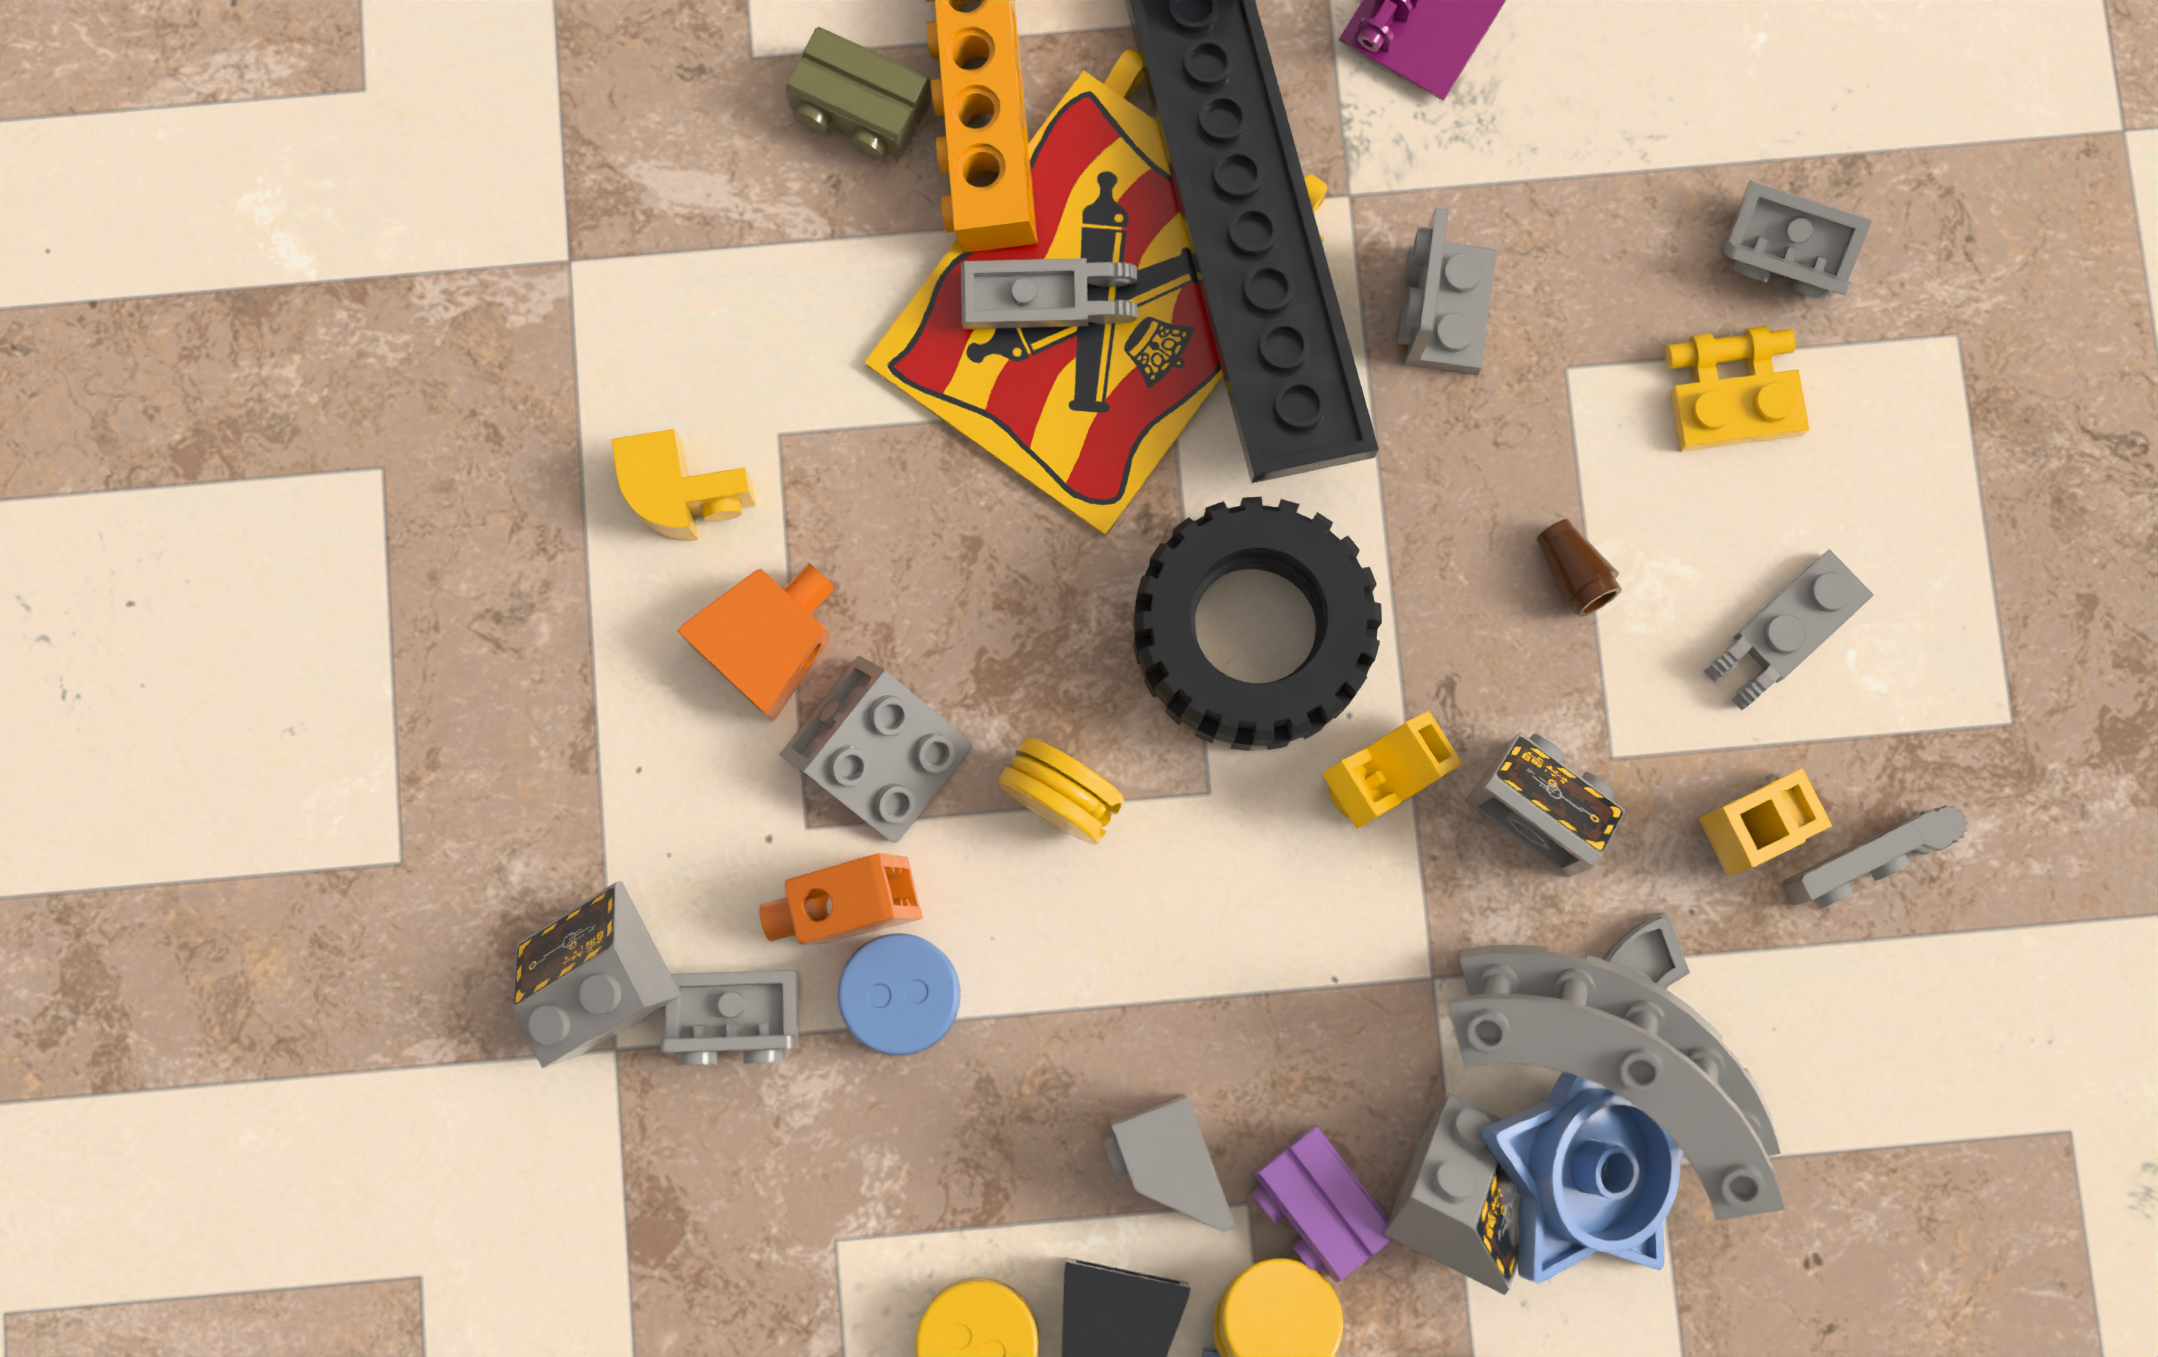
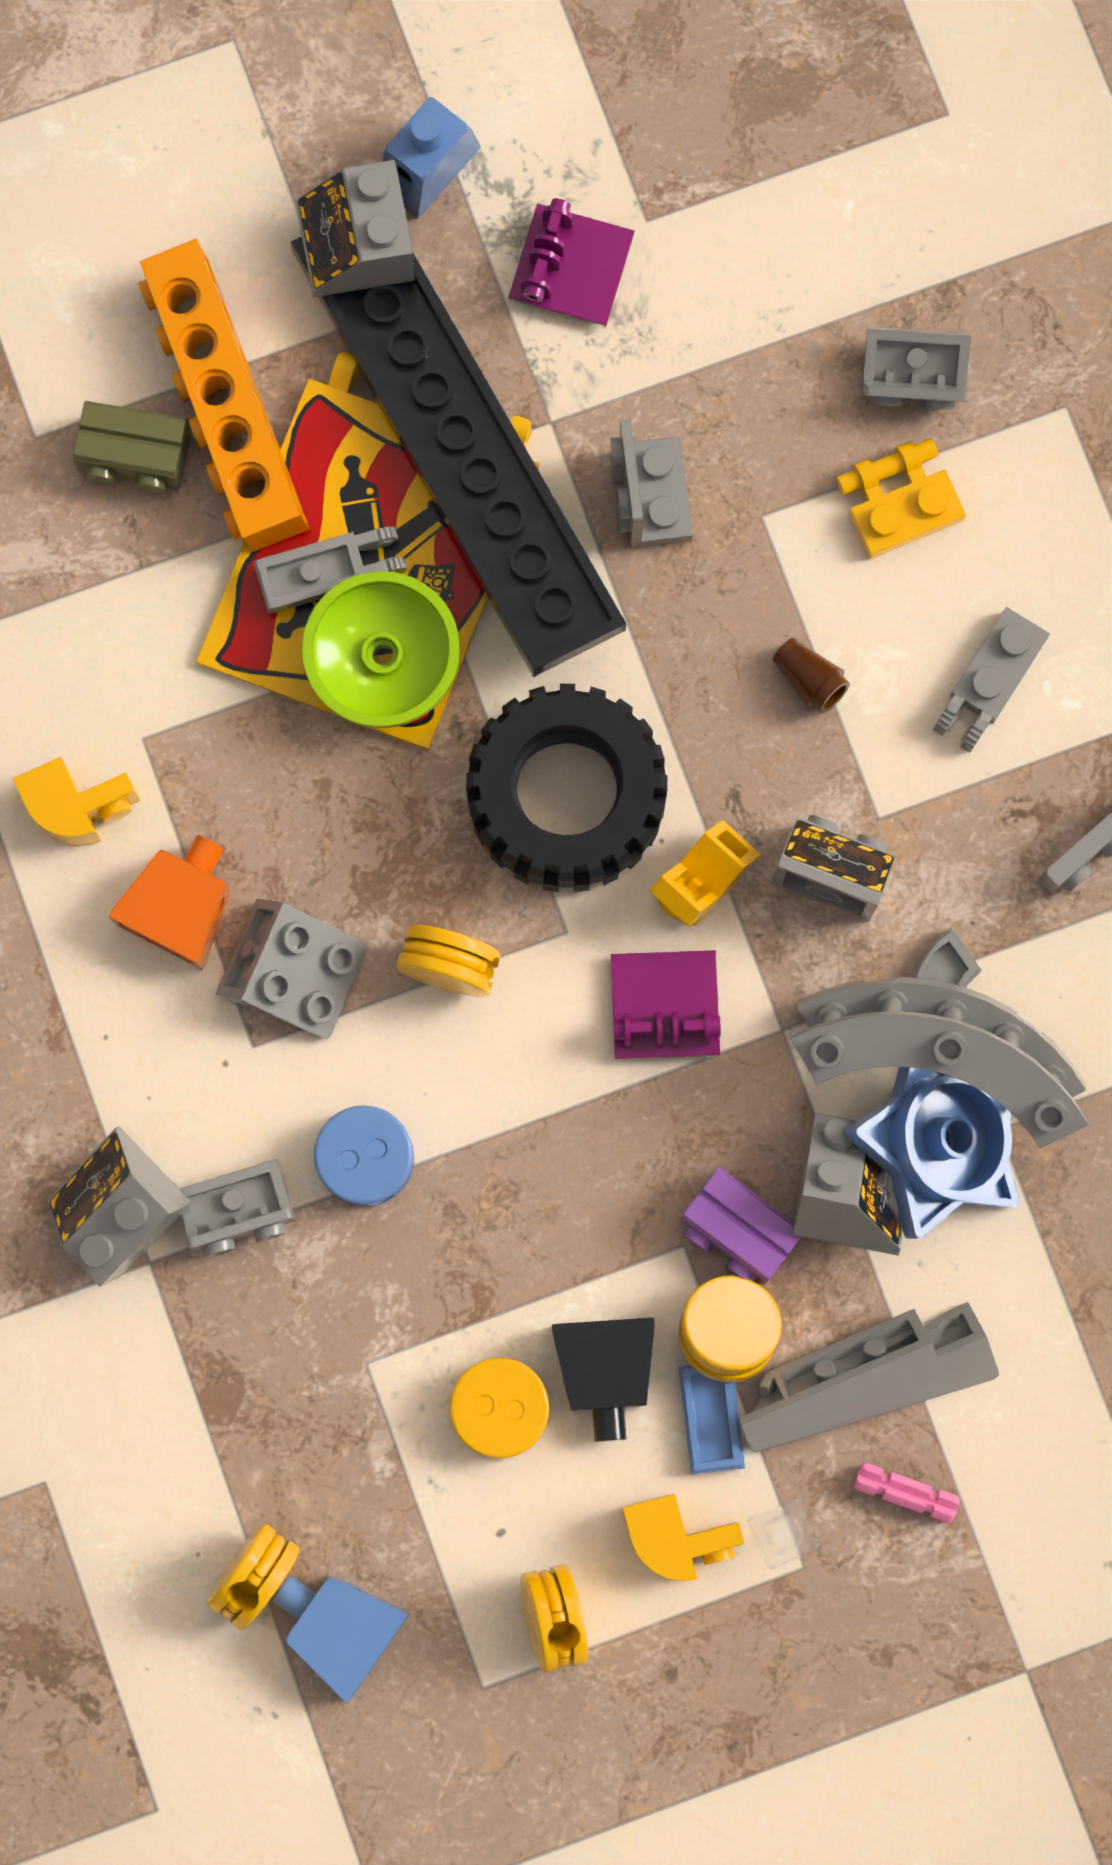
camera: 15 degrees left, 0 degrees up
orange torso [759,853,923,945] -> none
light grey slope [1103,1094,1236,1232] -> none
yellow brick [1698,768,1832,877] -> none
none -> lime dish [302,571,460,728]
none -> magenta hinge [611,950,721,1059]

